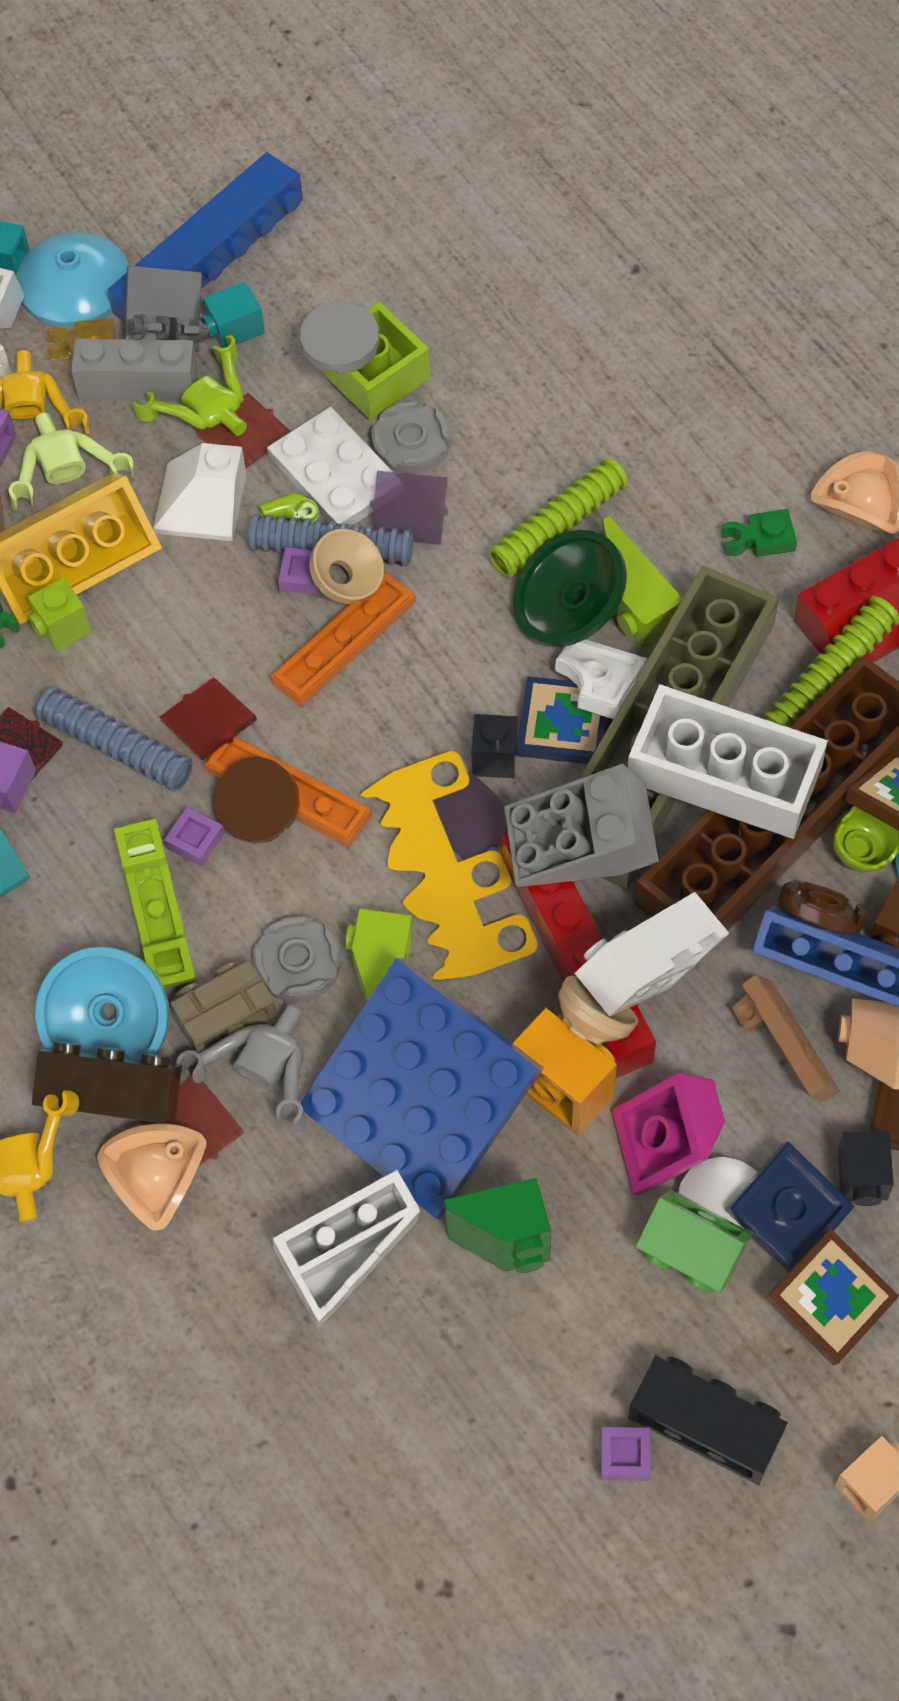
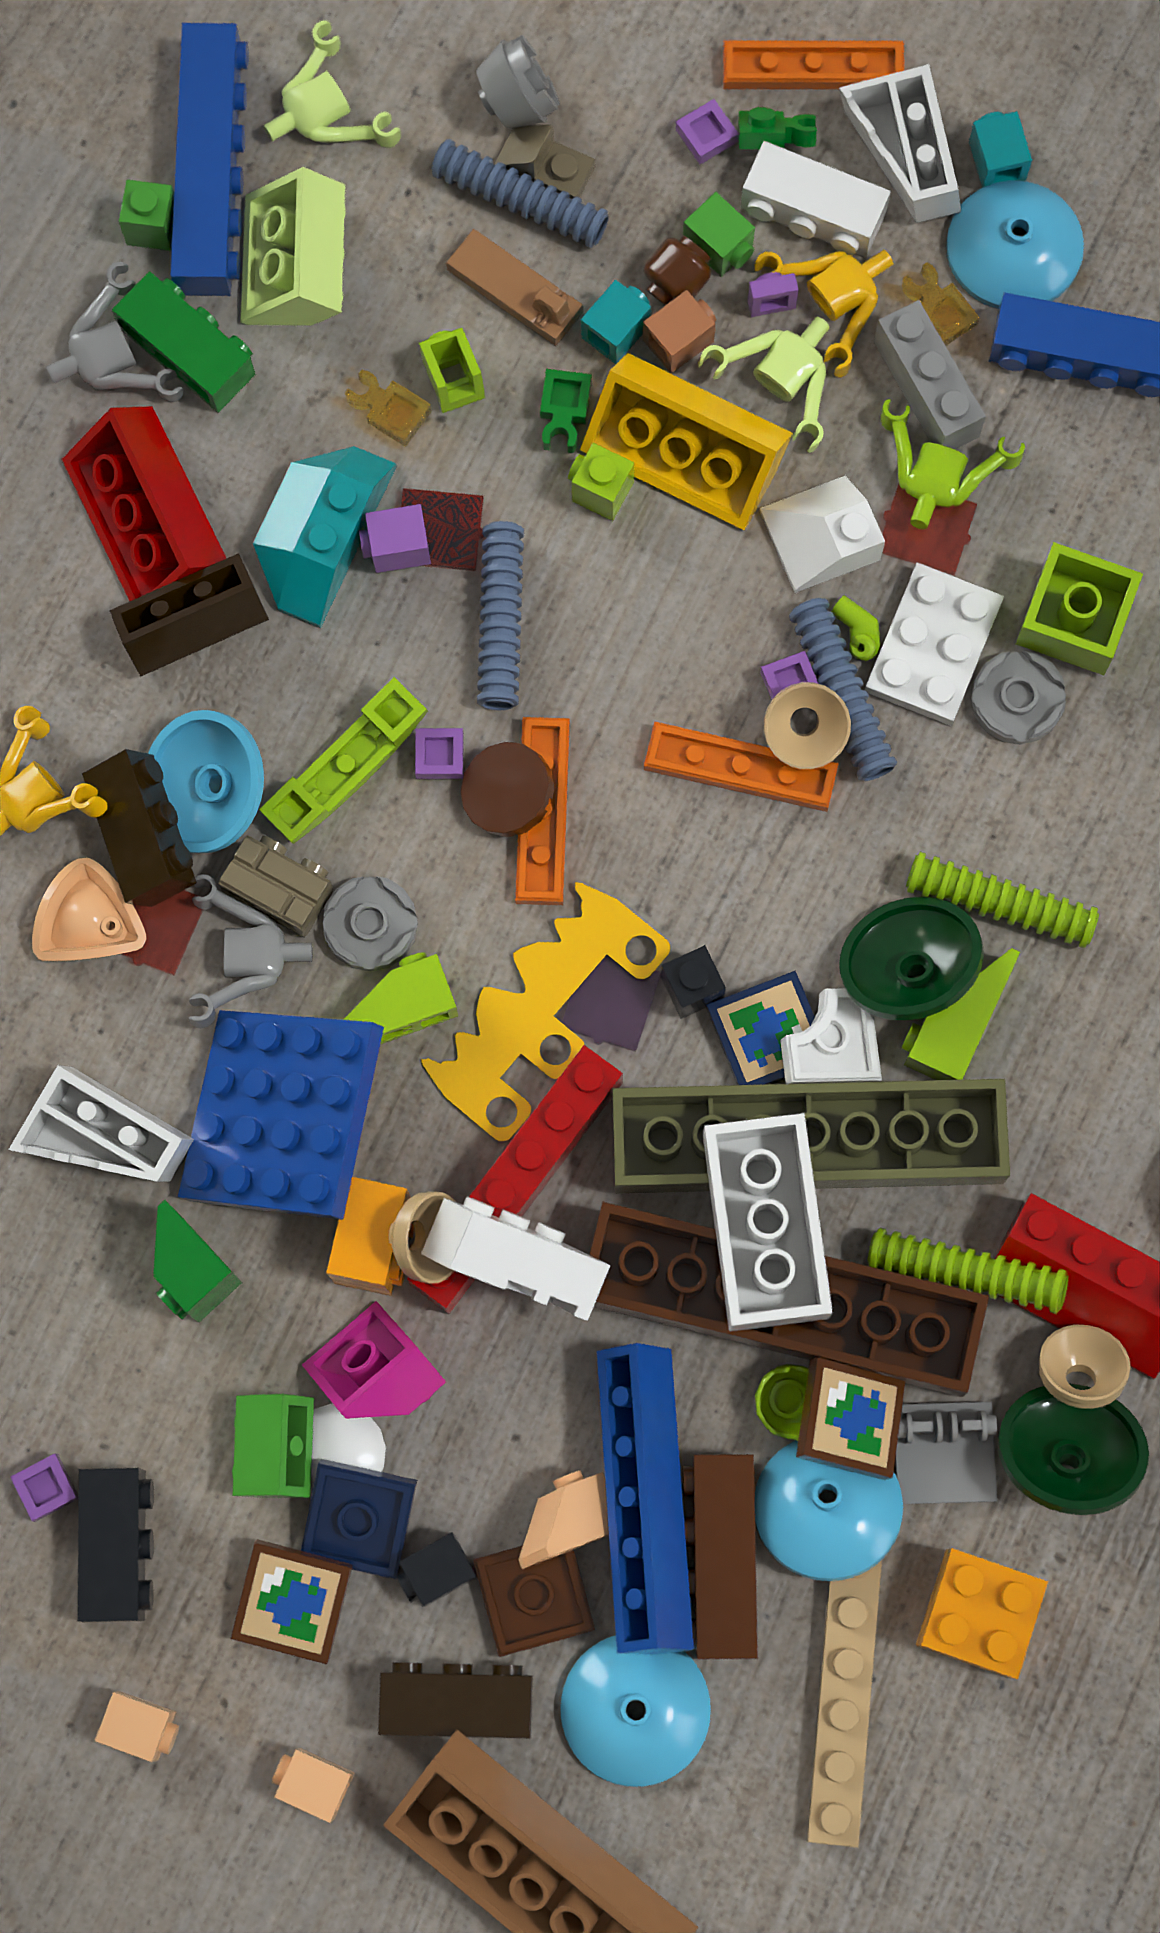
camera: 60 degrees right, 15 degrees up
hinge [125,266,209,352] -> none
clear red piece [159,677,257,761] -> none
teal brick [201,281,265,348] -> none
light grey tile [300,302,379,373] -> none
clear purple piece [370,470,449,545] -> none
light grey slope [504,764,659,887] -> none
green plate [721,509,797,557] -> none
medium nougat hinge [732,974,840,1102] -> none
reddish brown tile [778,881,867,934] -> none

